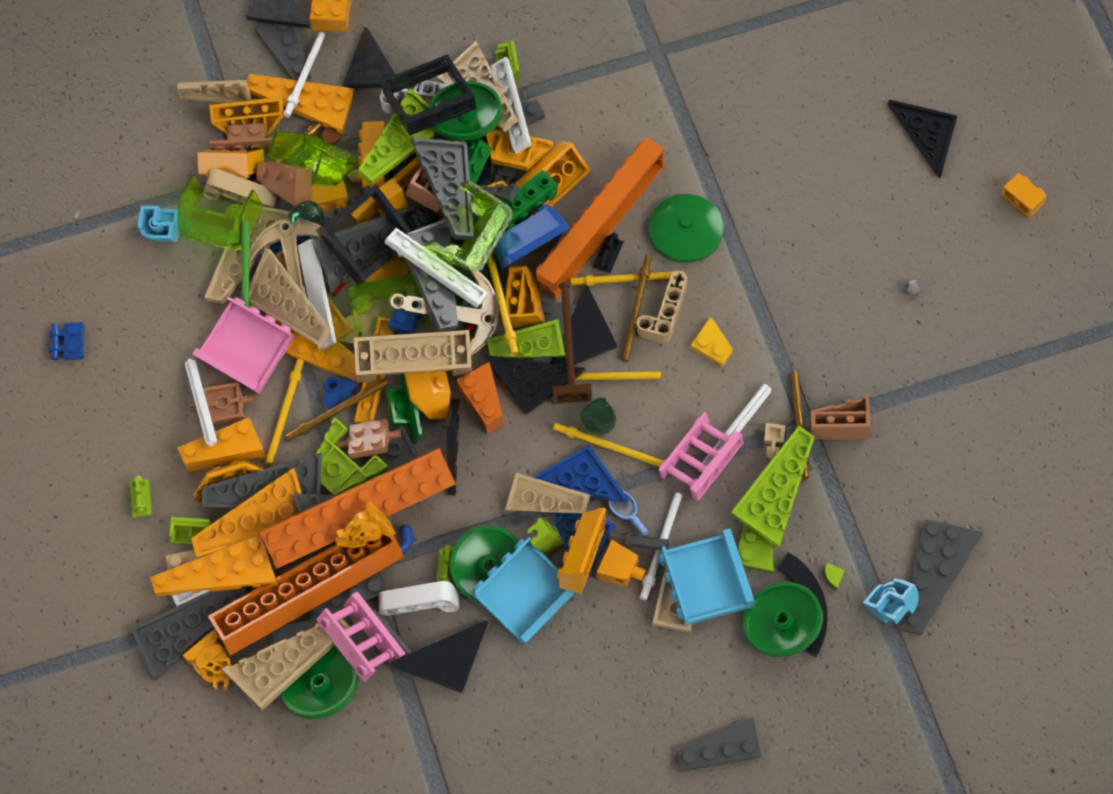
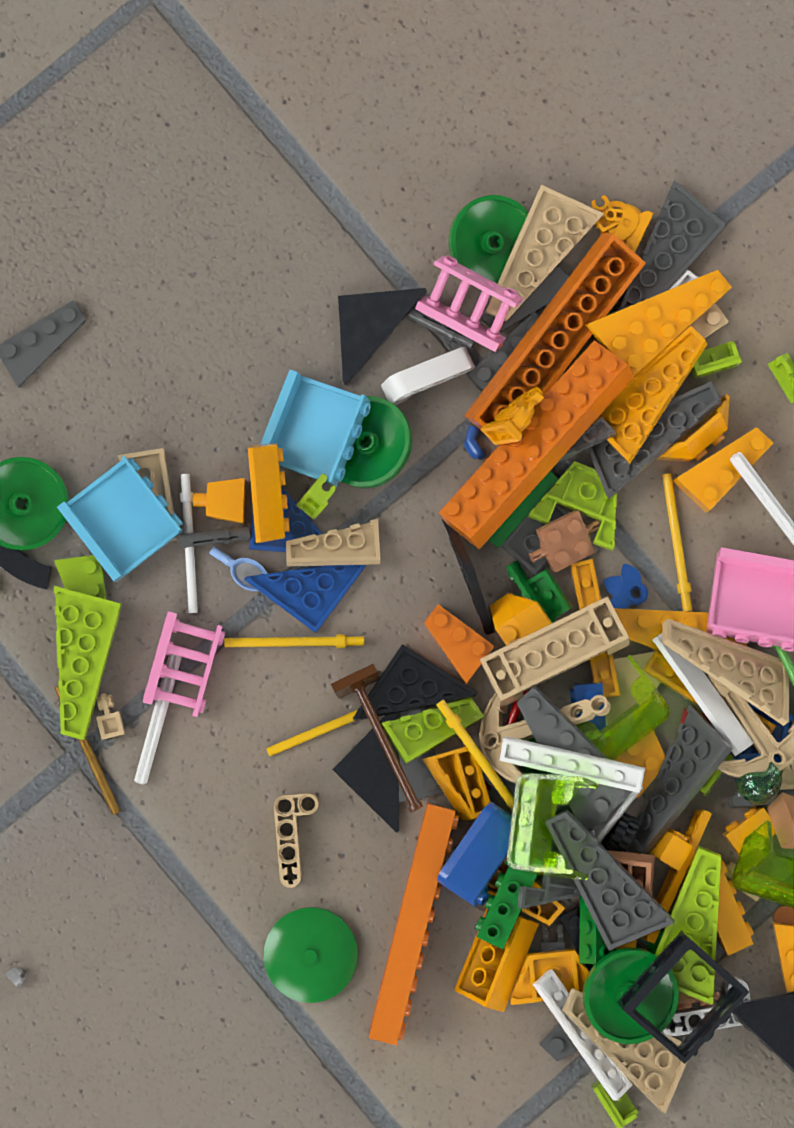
camera: 150 degrees right, 20 degrees up
nougat plate [190,382,256,424] -> none
pearl gold bar [286,378,389,441] -> none
black window [316,184,412,285] -> none
lime hinge [436,545,455,586] -> none
yellow bar [571,271,683,286] -> none
clear green piece [579,397,617,436] -> none
black hinge [593,233,624,273] -> none
pearl gold bar [621,254,652,362] -> none
yellow wing [690,317,733,367] -> none
nougat wedge [810,394,870,440] -> none

